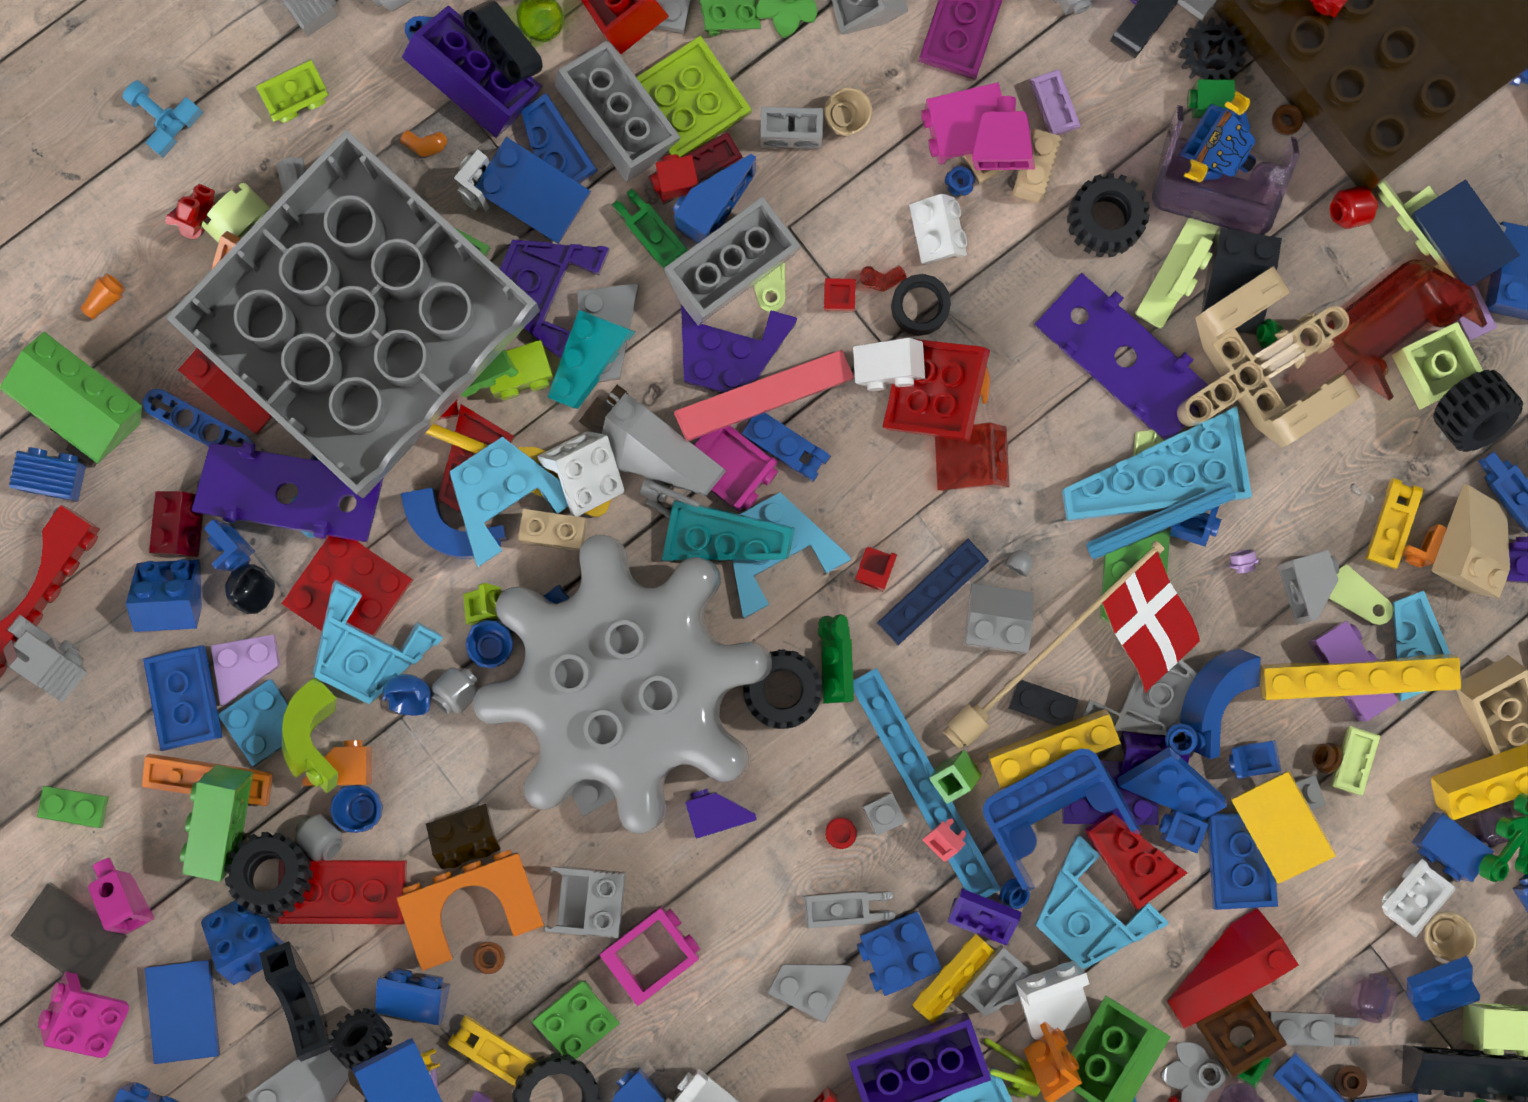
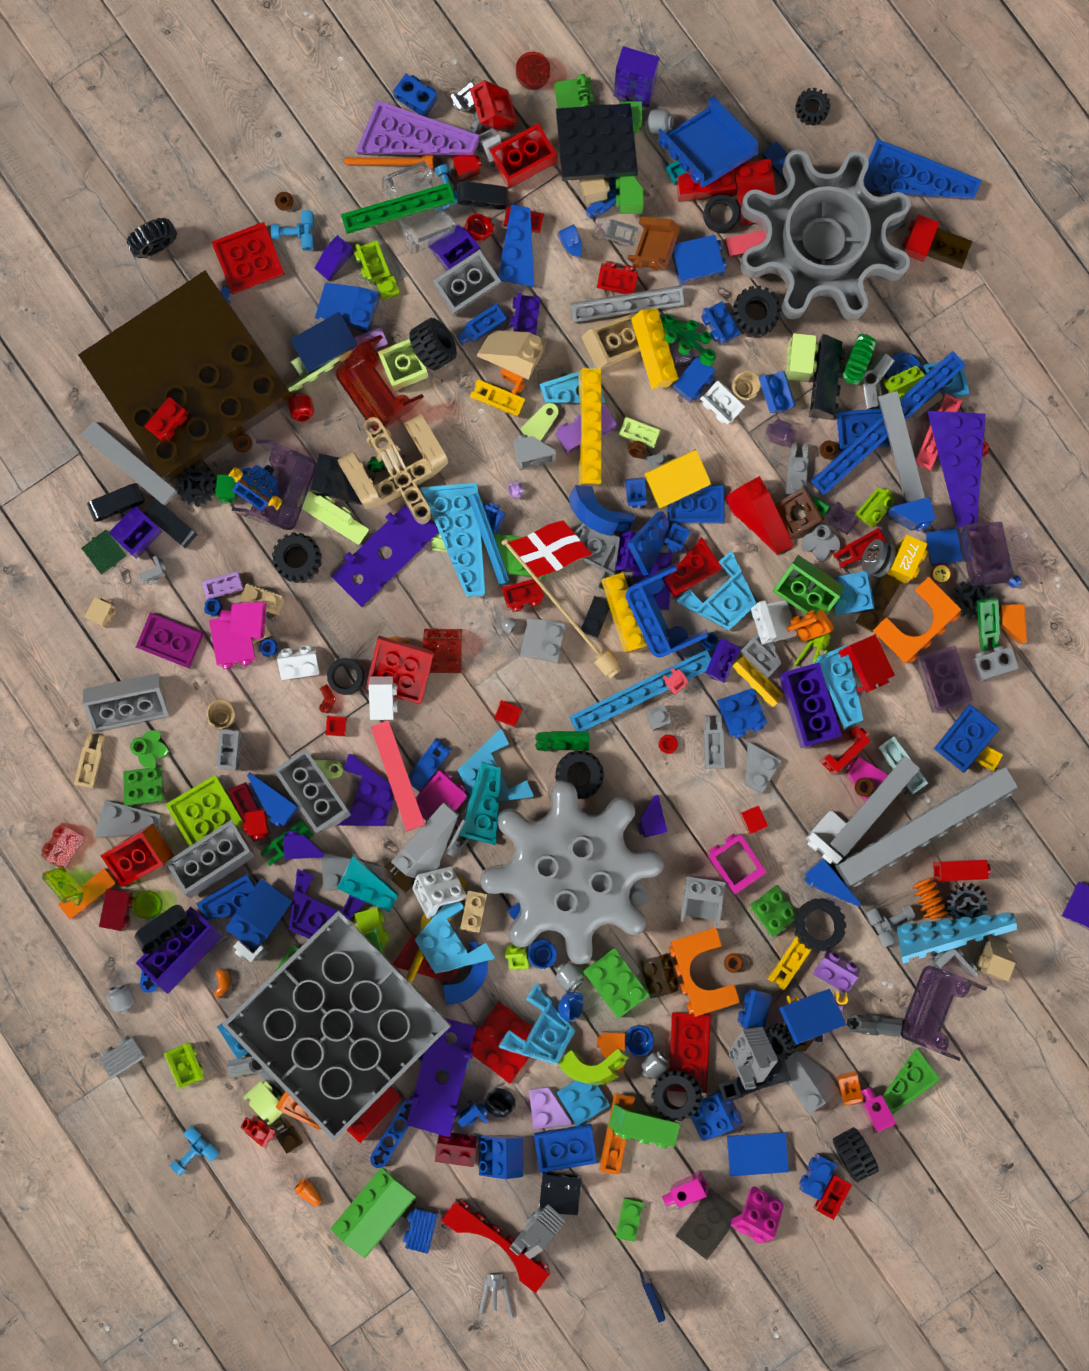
camera: 85 degrees left, 0 degrees up
dark blue tile [877,538,989,646] -> none
bright green brick [929,750,982,804] -> none
blue cone [1165,723,1198,755] -> none
none -> blue plate [204,598,223,617]
none -> dark brown plate [273,1117,304,1154]
none -> dark purple slope [284,830,324,859]
none -> red bracket [502,578,545,612]
none -> black bracket [539,1172,582,1215]
none -> bright green brick [583,947,649,1019]
none -> light grey piece [728,1027,778,1090]
none -> red panel [739,806,768,834]

